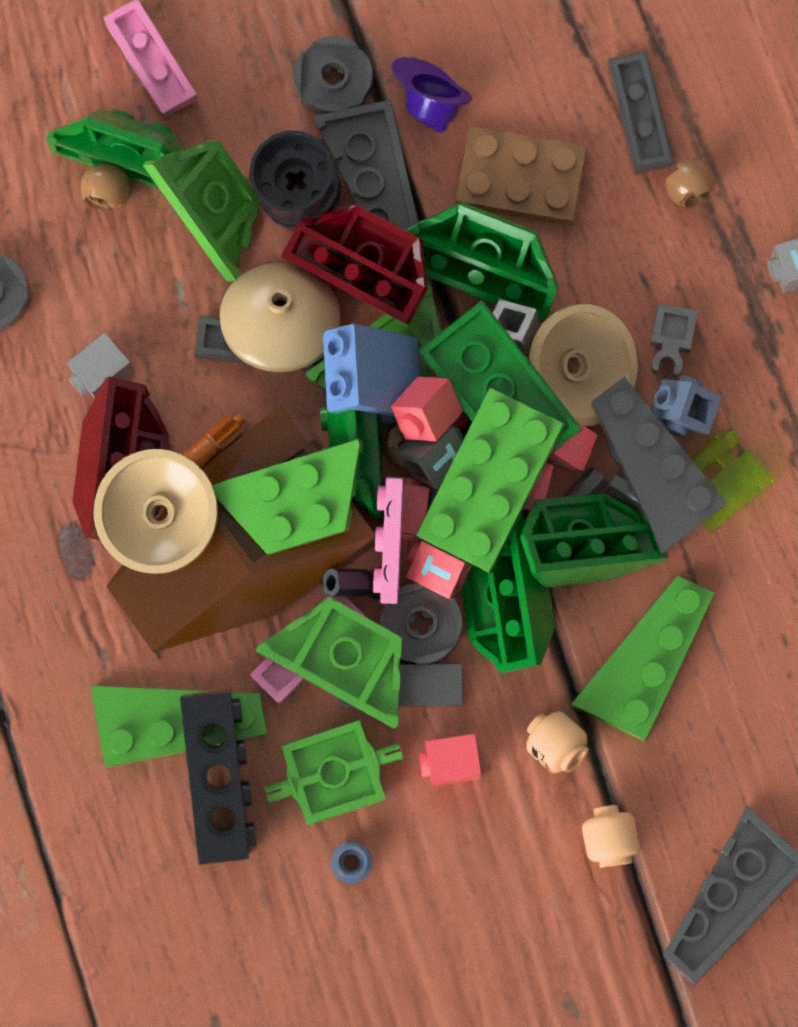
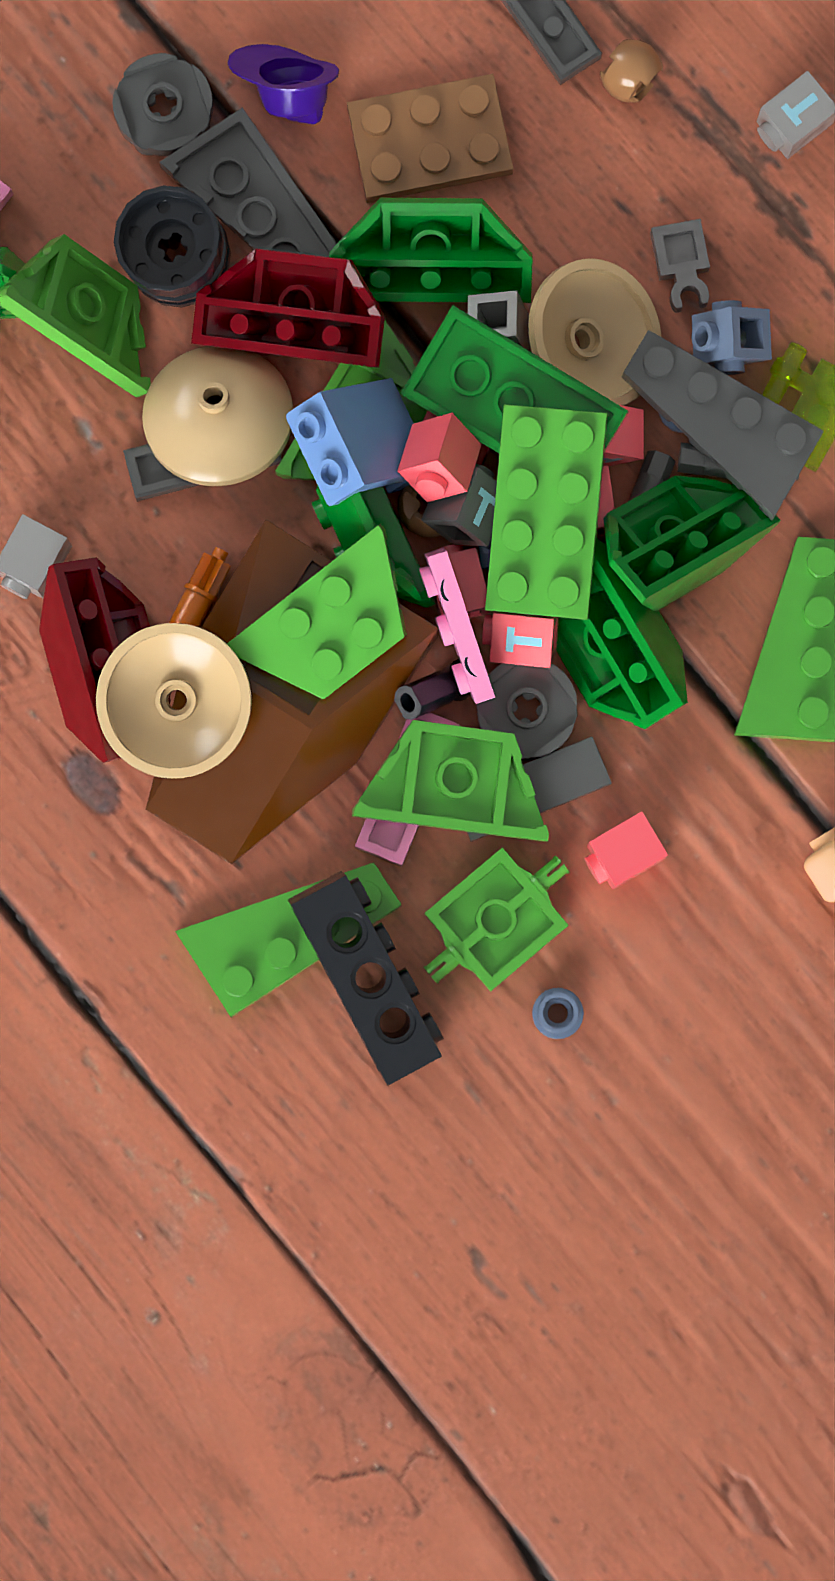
camera: 25 degrees left, 5 degrees up
light nougat head [527,711,588,773] -> none

